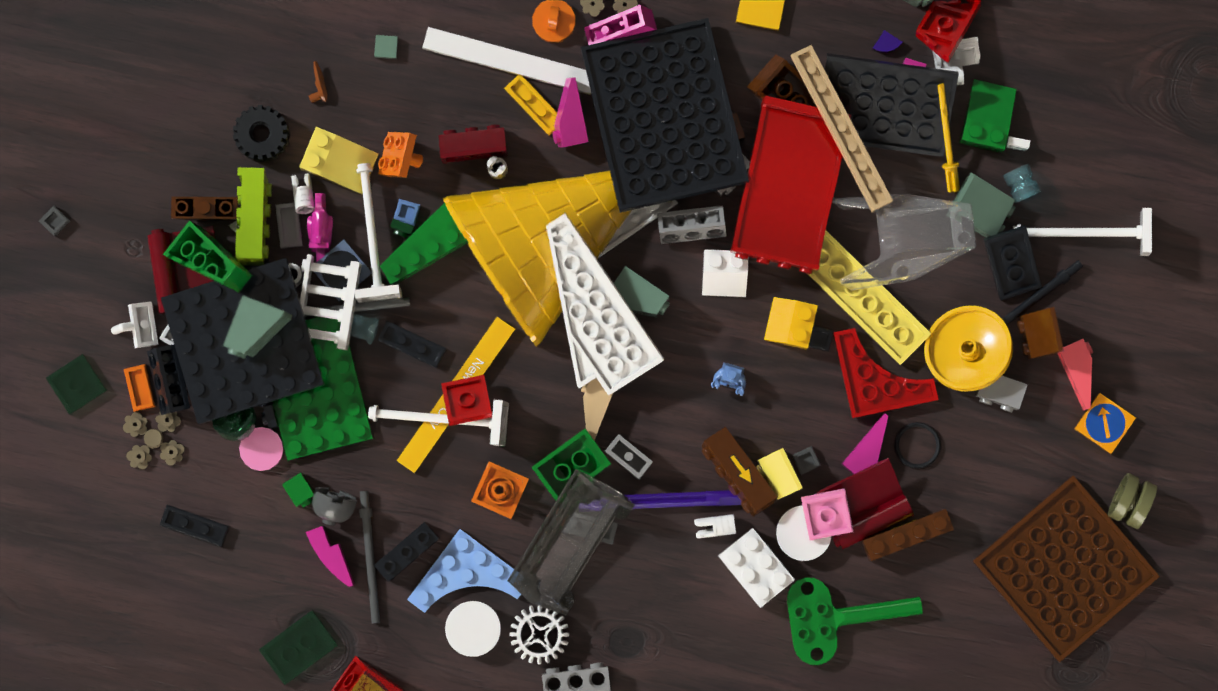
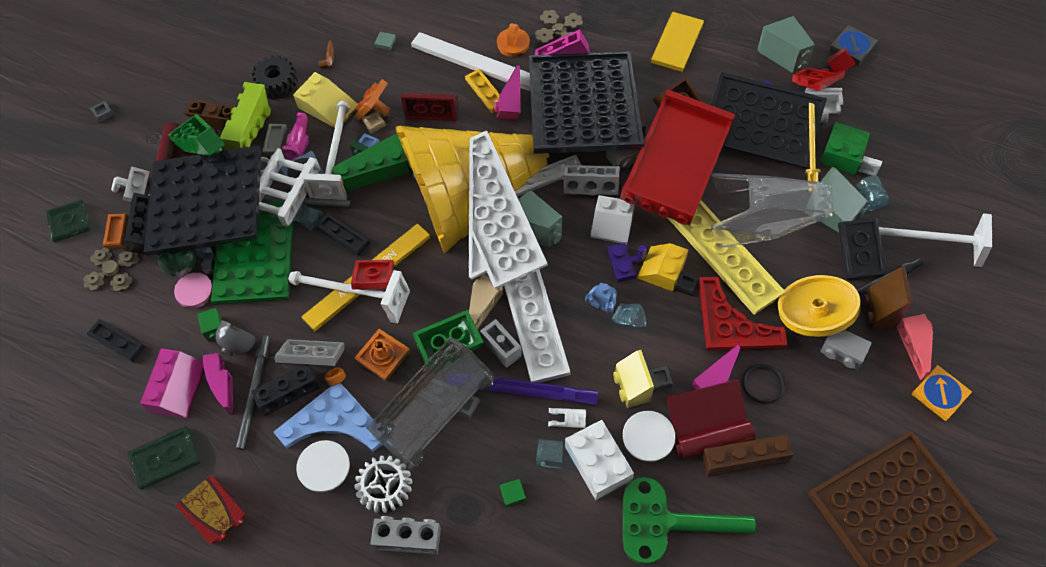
camera: 15 degrees right, 25 degrees down
sand green slope [223,296,293,359] -> none
white hinge [291,173,315,214] -> none
white hinge [487,156,508,179] -> none
reddish brown brick [702,426,777,517] -> none
tan plate [791,45,893,212] -> none
bright pink tile [801,488,853,540] -> none
olive wheel [1108,473,1157,529] -> none
none -> dark pink slope [140,348,204,418]
none -> light grey tile [275,339,345,366]
none -> orange tile [325,367,346,386]
none -> tan tile [362,111,386,133]
none -> green tile [499,479,526,507]
none -> white plate [504,270,570,383]
none -> clear light blue panel [536,439,564,468]
none -> dark purple plate [607,243,646,282]
none -> clear light blue tile [612,303,646,327]

